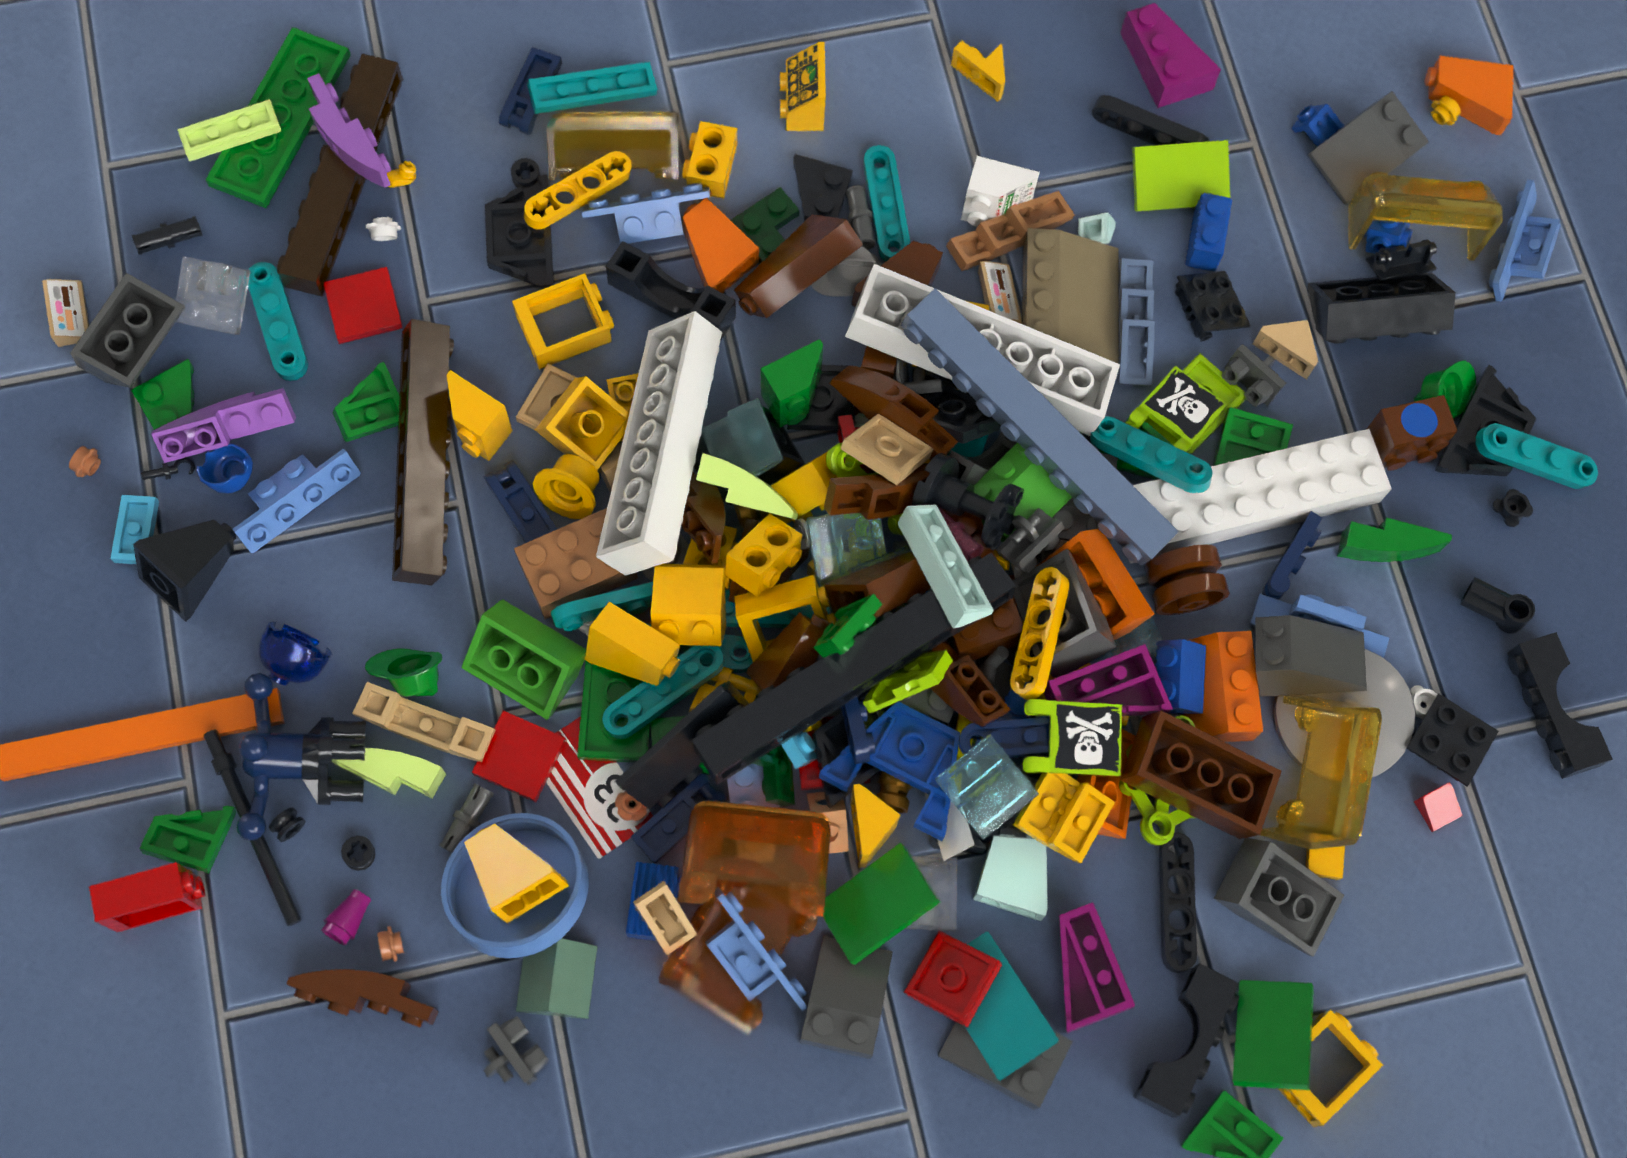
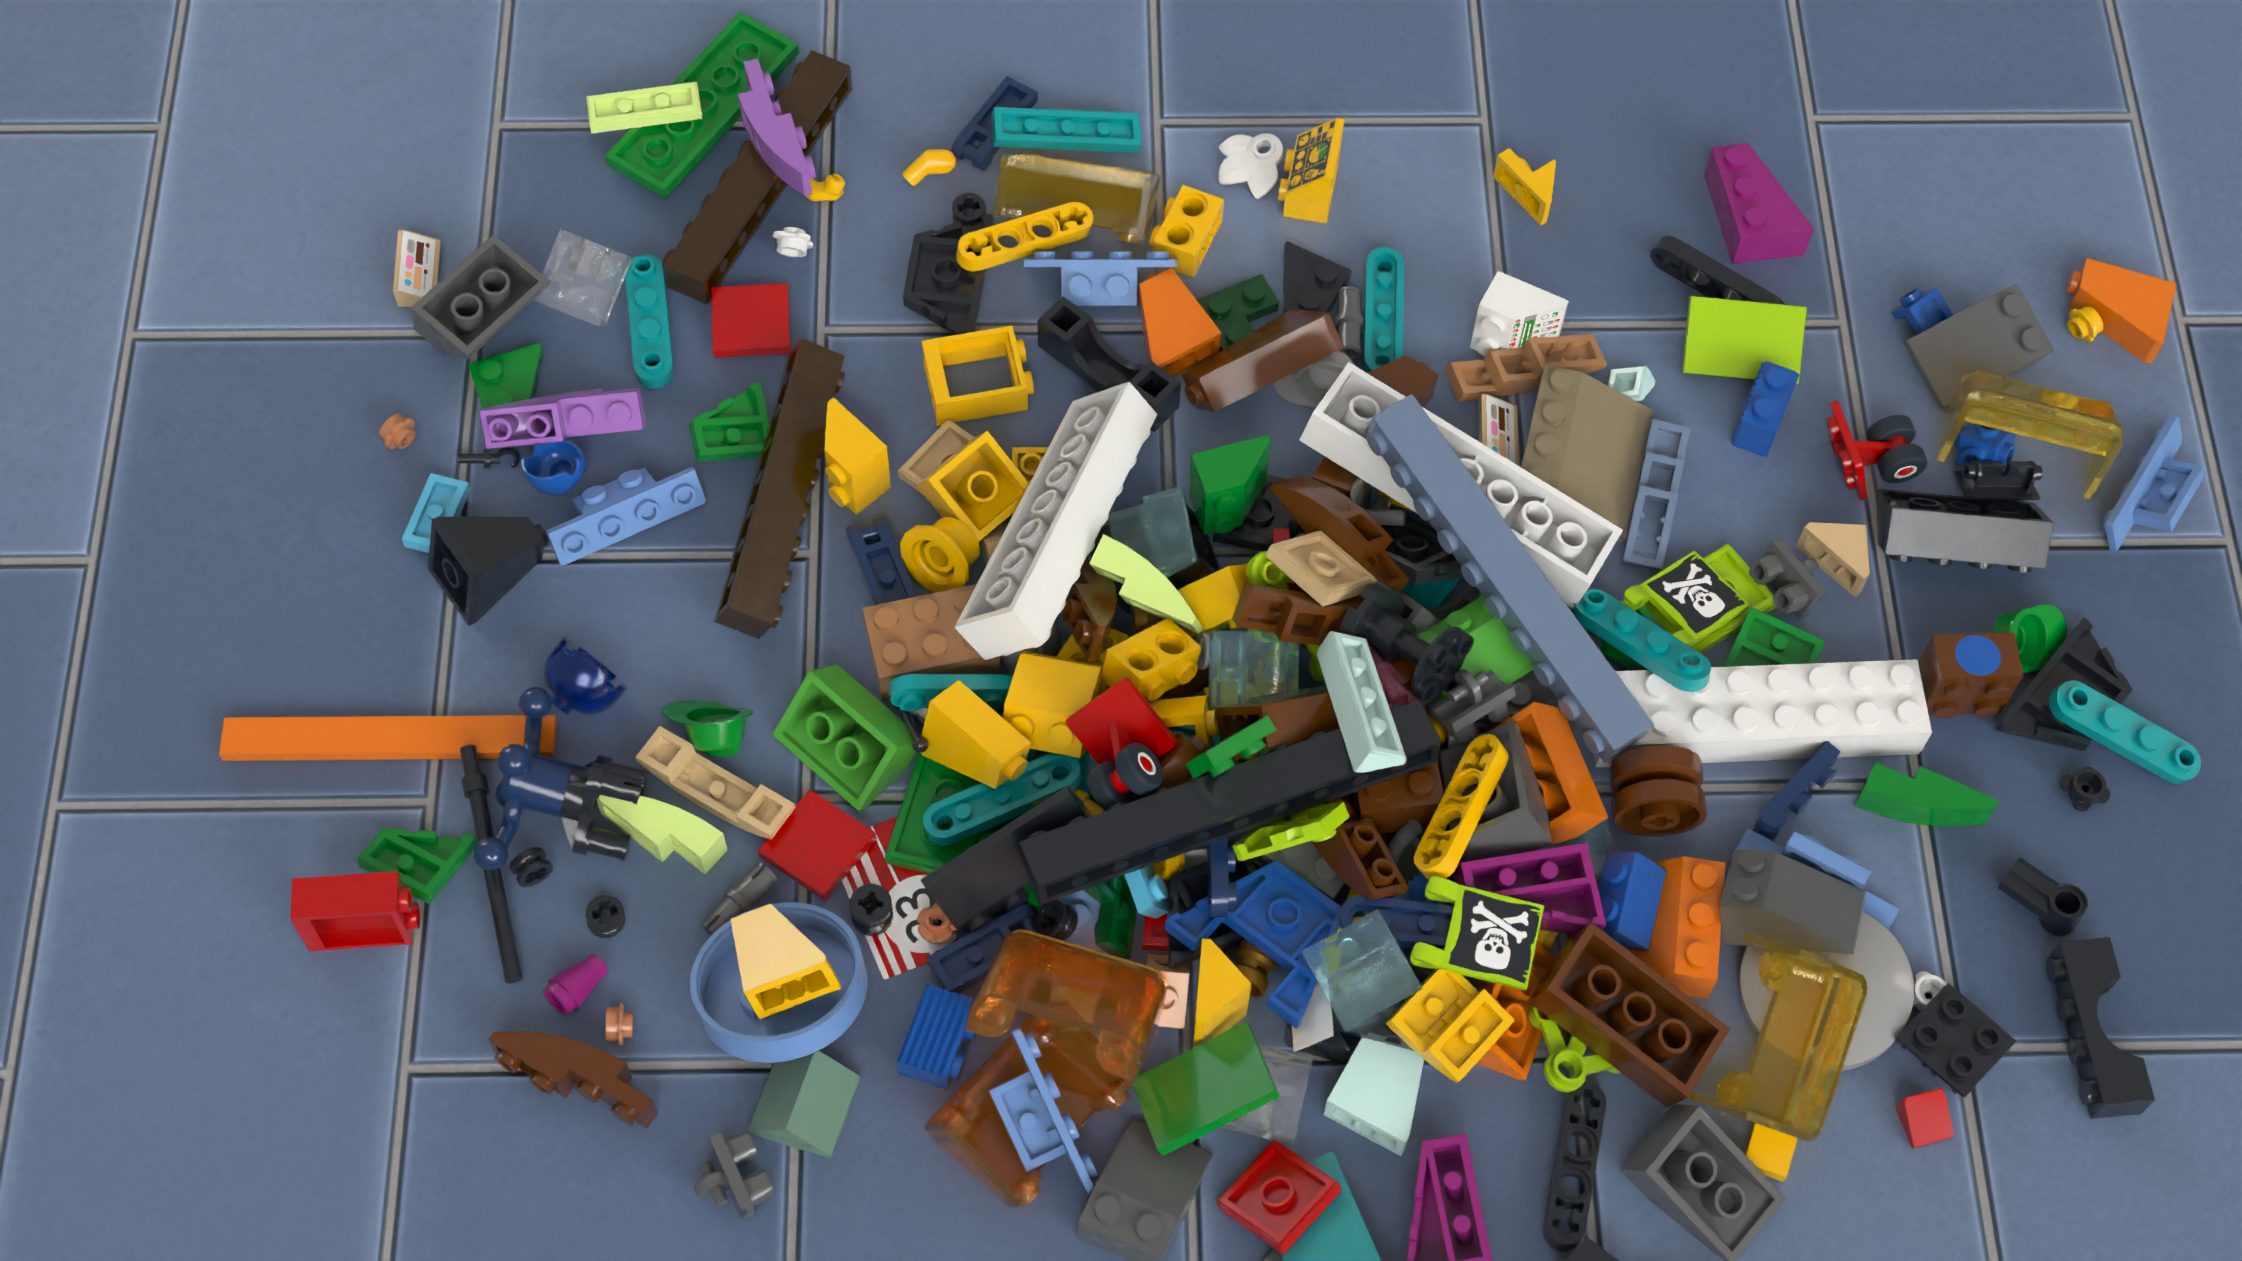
camera: 15 degrees right, 10 degrees down
black pin [132,216,203,255] -> none
tan slope [633,881,697,955] -> none
black hinge [1175,271,1251,341] -> none
none -> black wheel [849,884,893,936]
none -> black hinge [891,703,929,753]
none -> yellow arm [902,149,956,187]
none -> black bush [1035,899,1078,942]
none -> red plate [1066,677,1178,811]
none -> white plate [1218,133,1284,199]
none -> plate [1826,400,1928,500]

